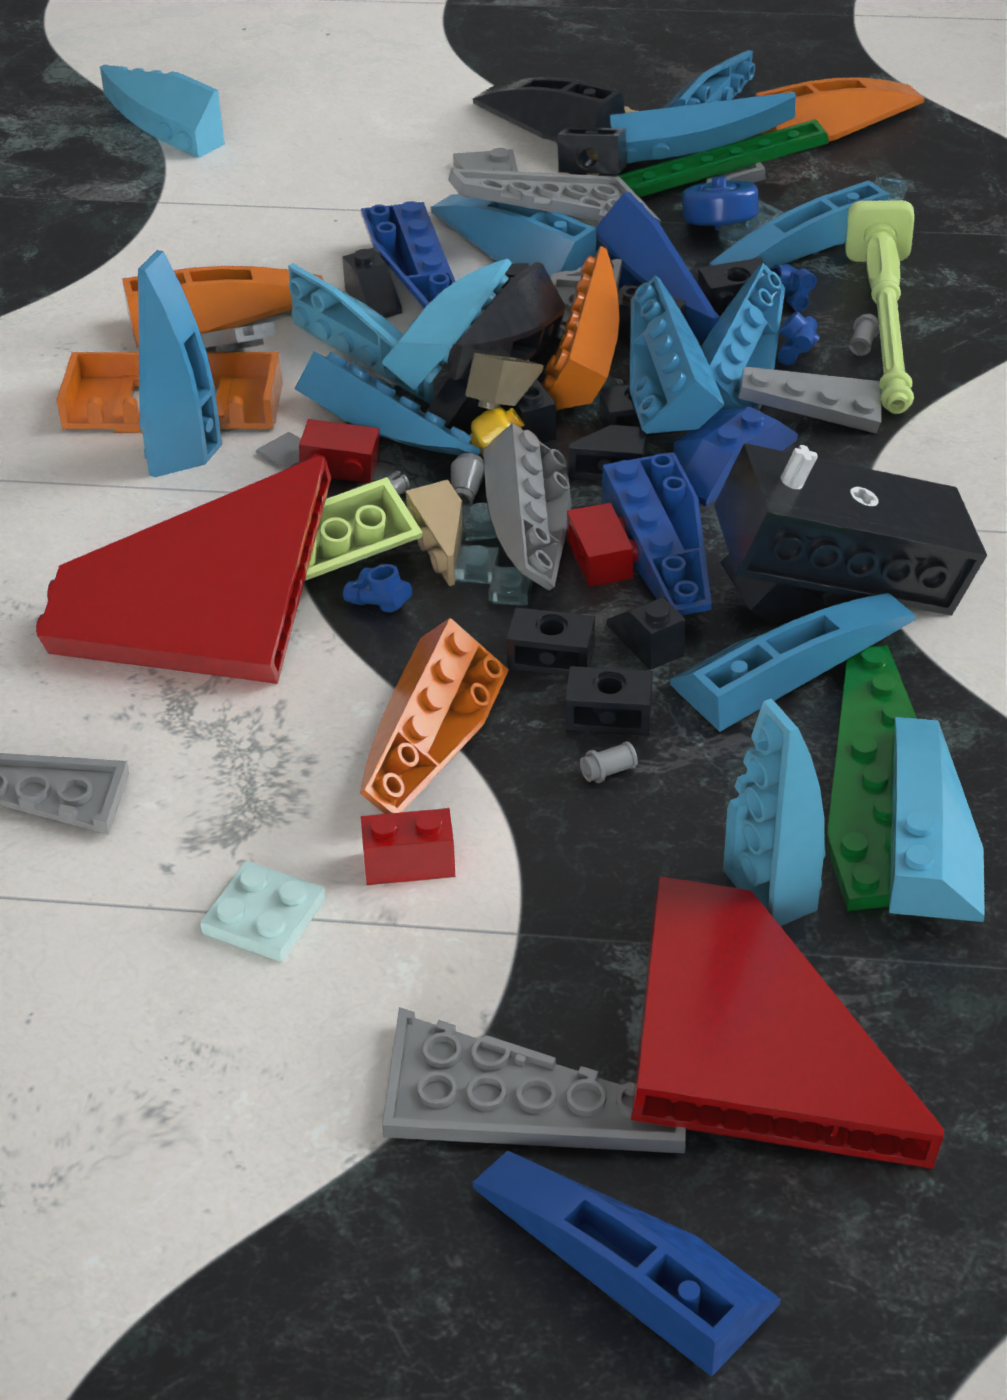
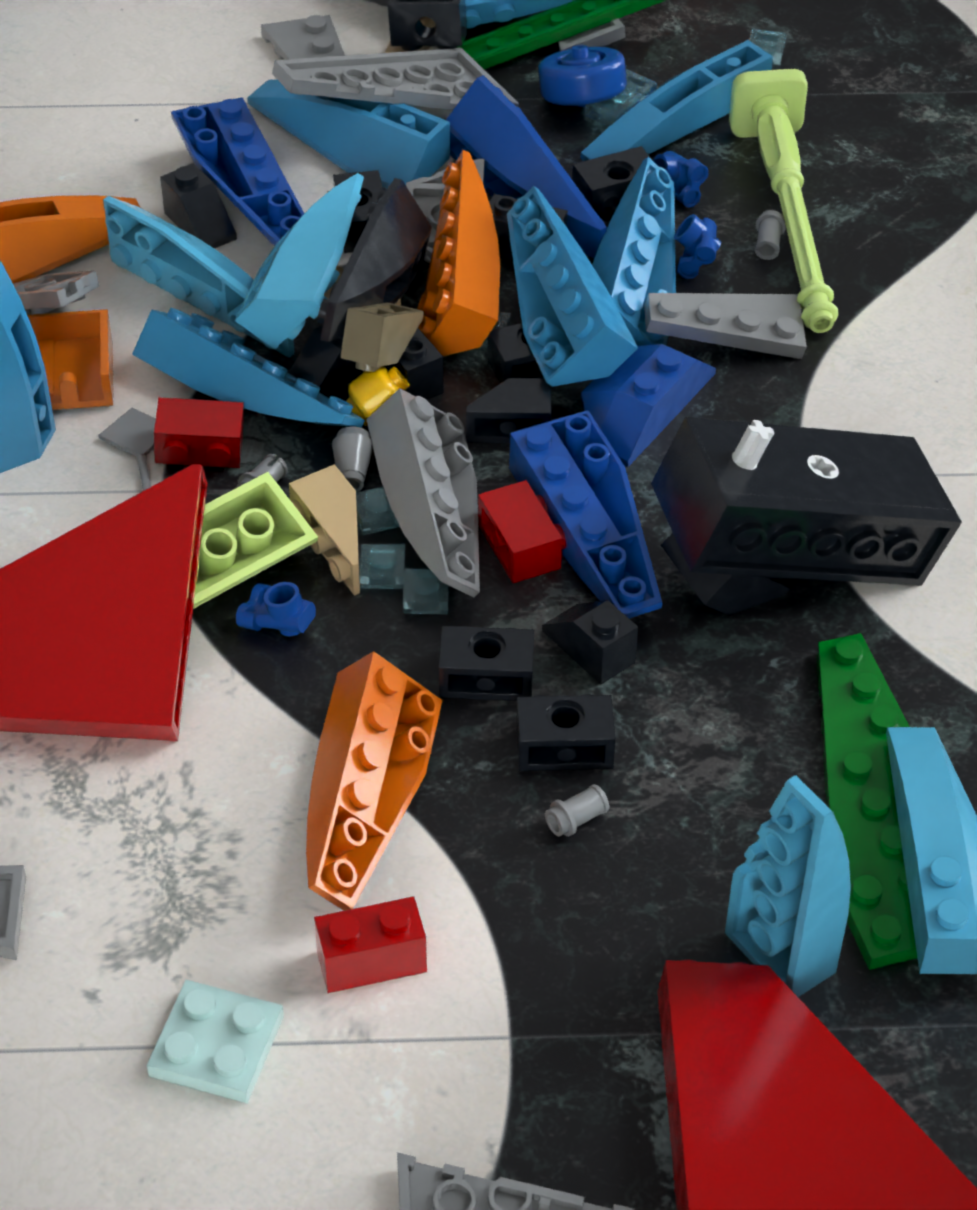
camera: 10 degrees left, 5 degrees up
dark azure wedge [670,593,915,732] -> none

